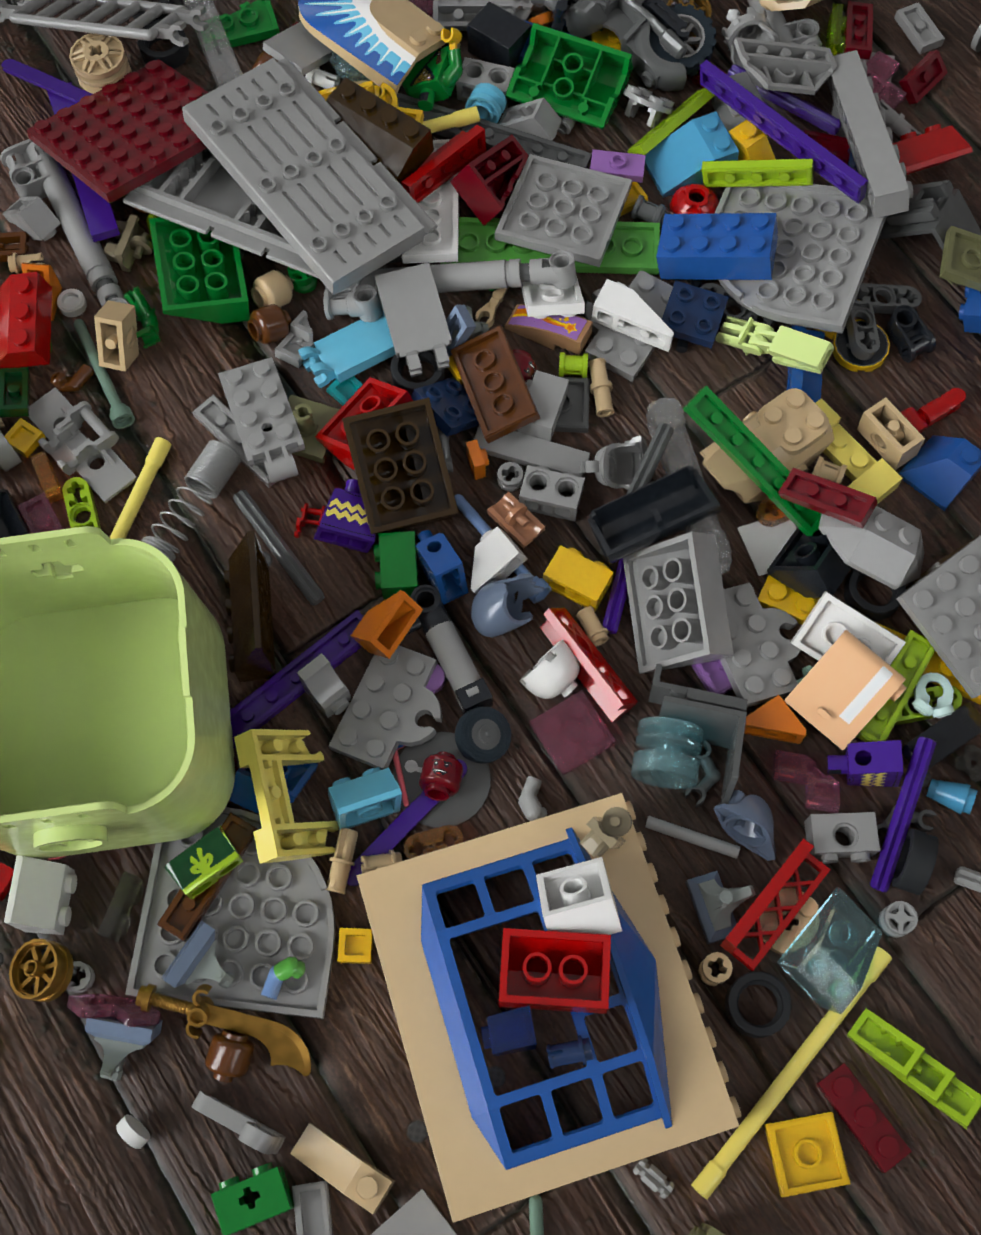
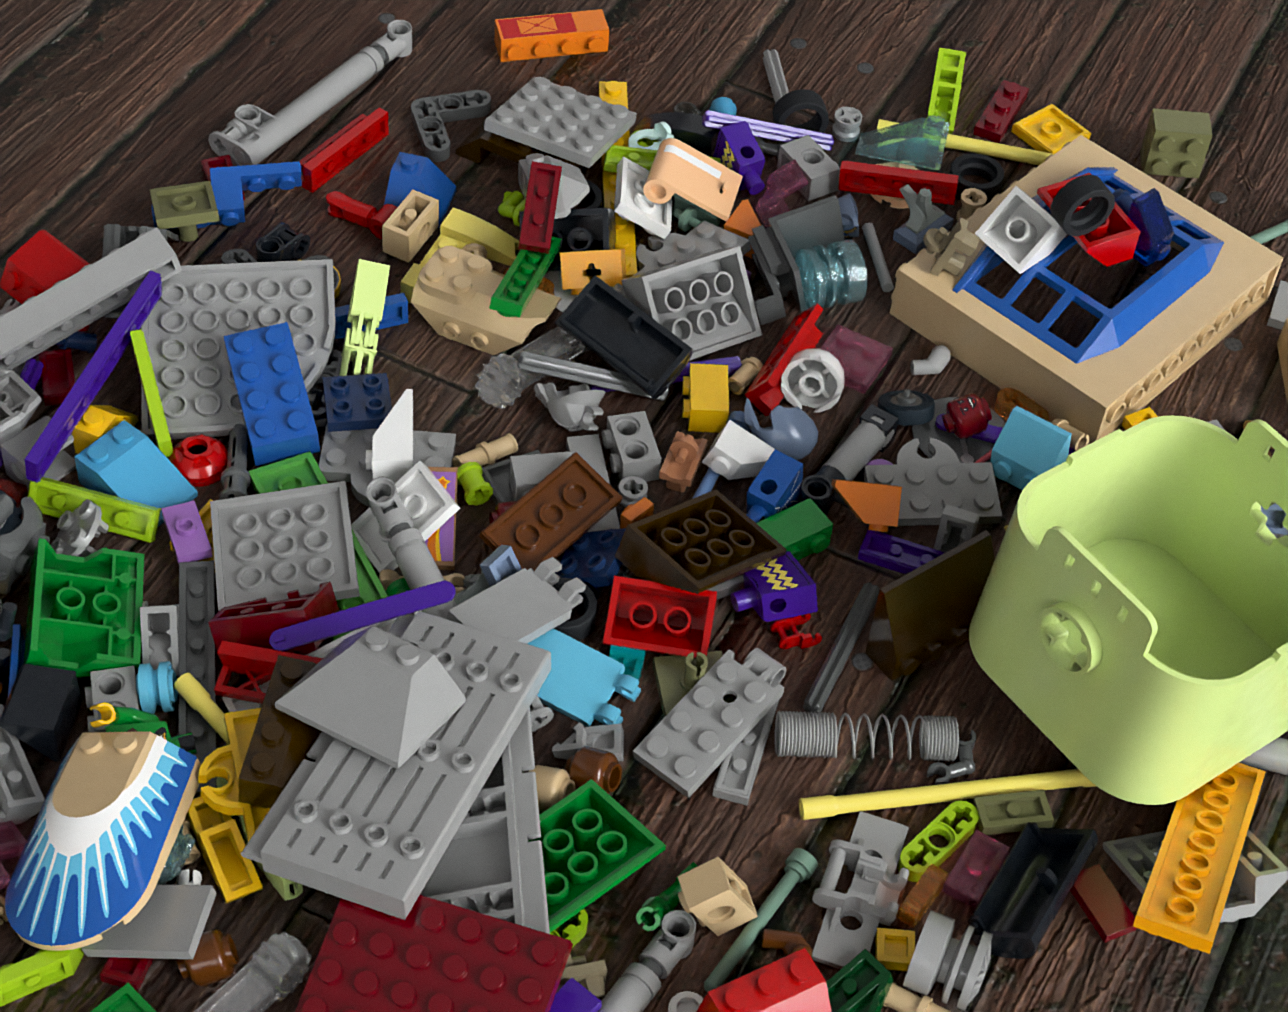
camera: 125 degrees left, 20 degrees down
none -> dark purple piece [269,581,456,651]
none -> light grey slope [275,626,466,769]
none -> light orange brick [560,249,627,295]
none -> black tyre [1051,174,1115,236]

